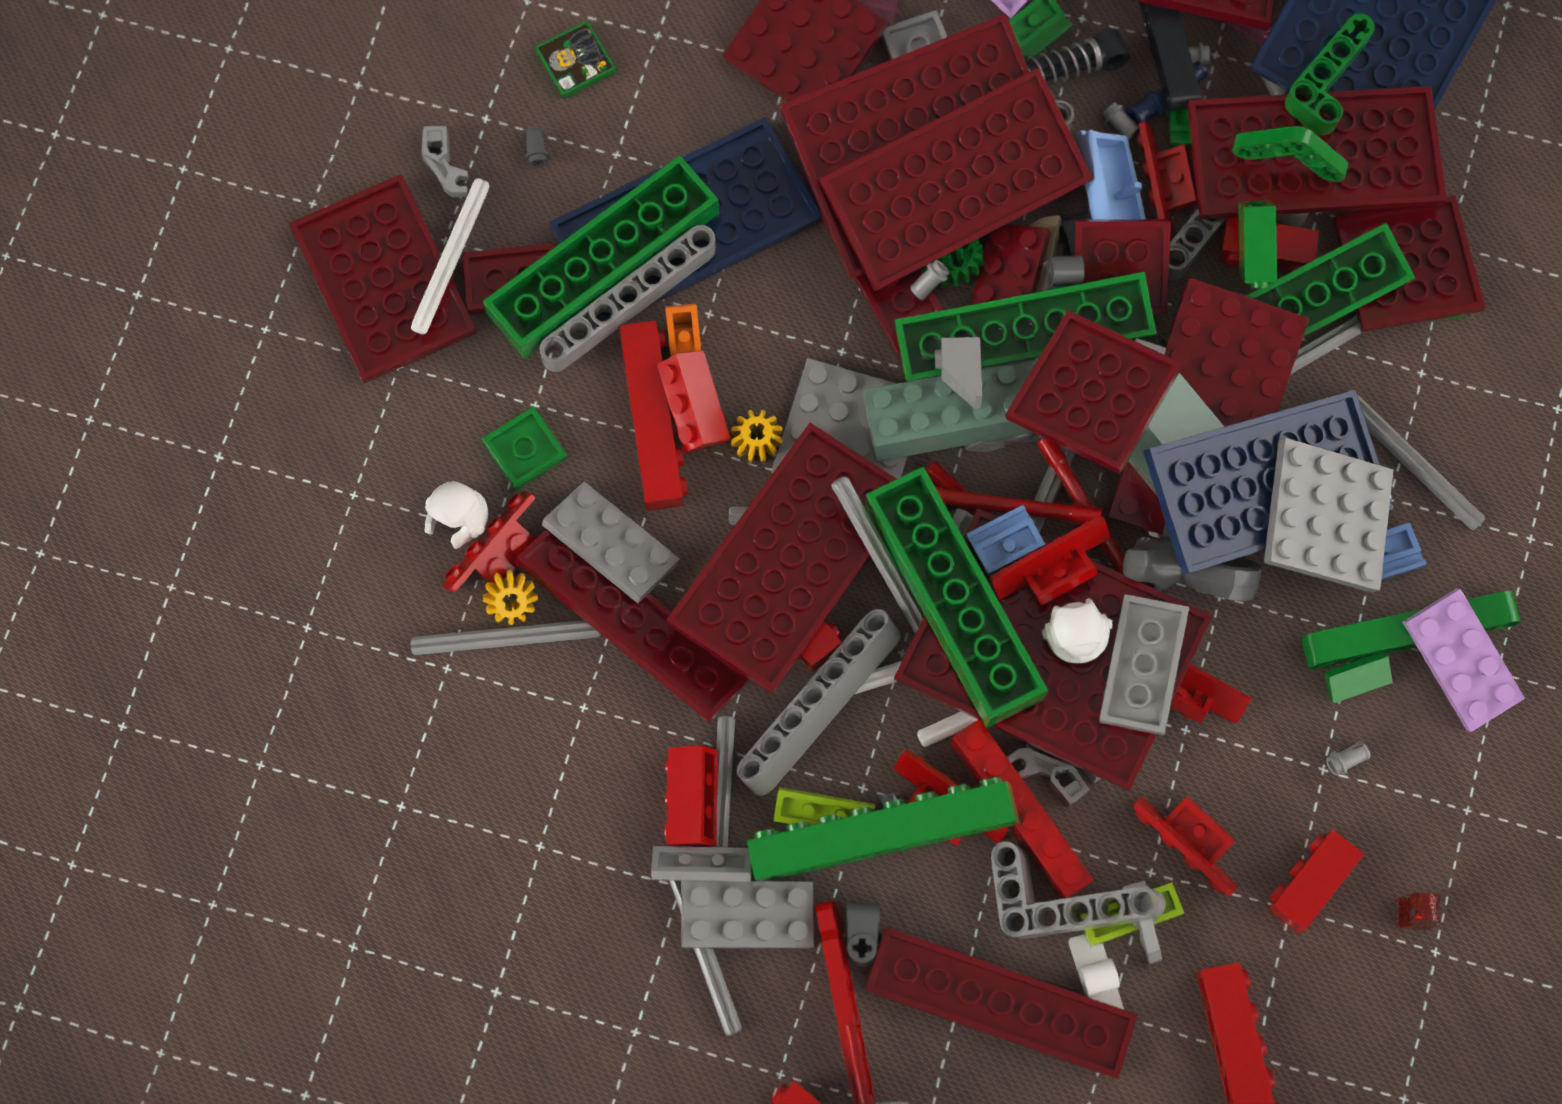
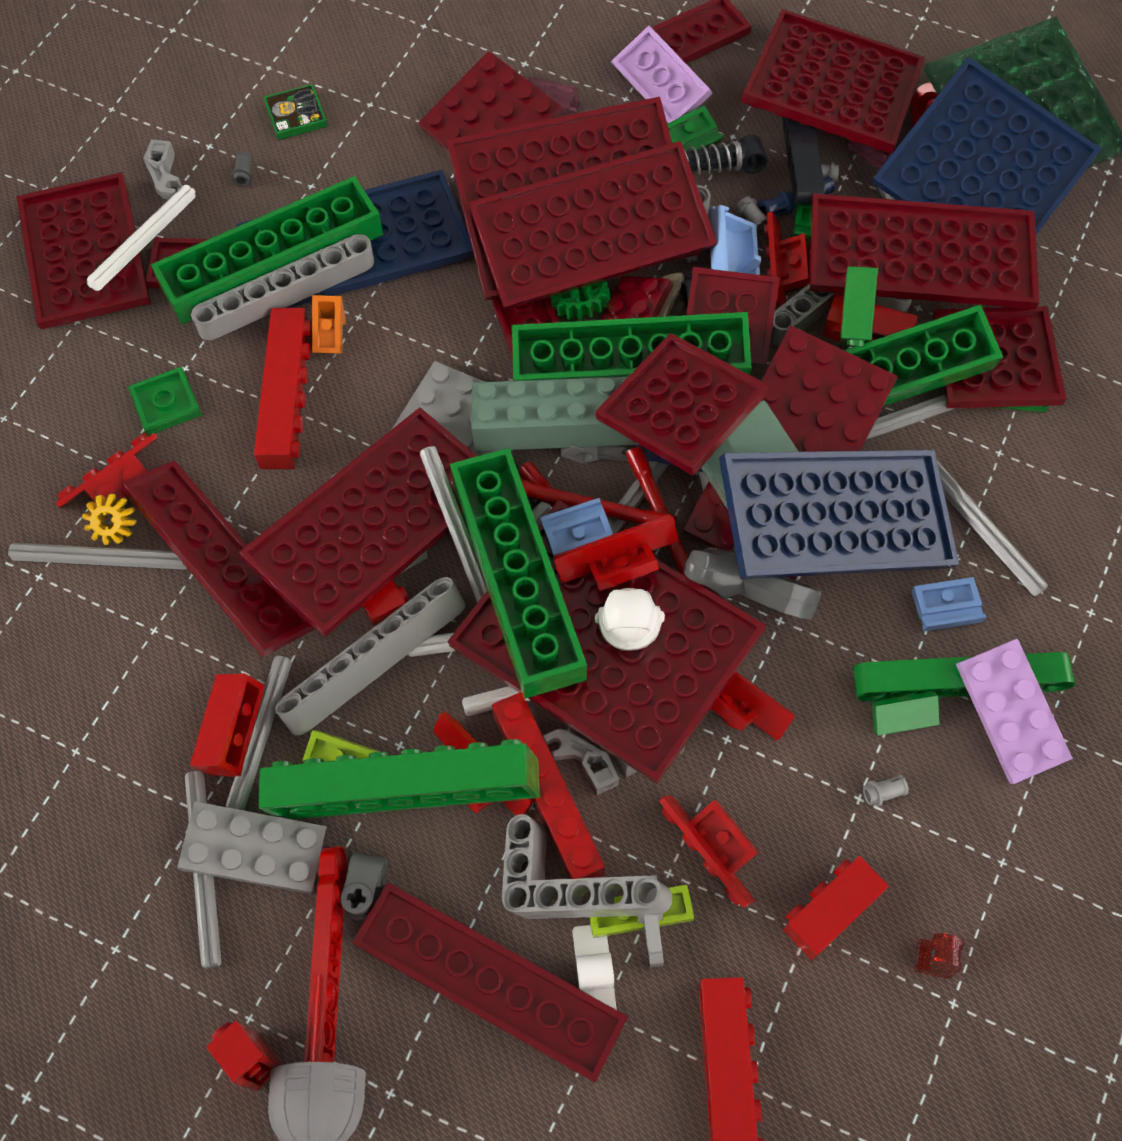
camera: 10 degrees right, 10 degrees down
white helmet [424,481,488,549] -> none
light grey plate [542,481,680,603] -> none
light grey plate [651,846,751,882] -> none
brick [657,350,731,453] -> none
yellow gear [731,410,783,463] -> none
light grey pin [910,260,949,300] -> none
light grey slope [935,337,982,409] -> none
dark grey piece [1043,255,1084,291] -> none
light grey plate [1099,594,1189,736] -> none
green beam [1232,126,1348,182] -> none
light grey plate [1264,438,1394,593] -> none
green beam [1285,13,1375,136] -> none

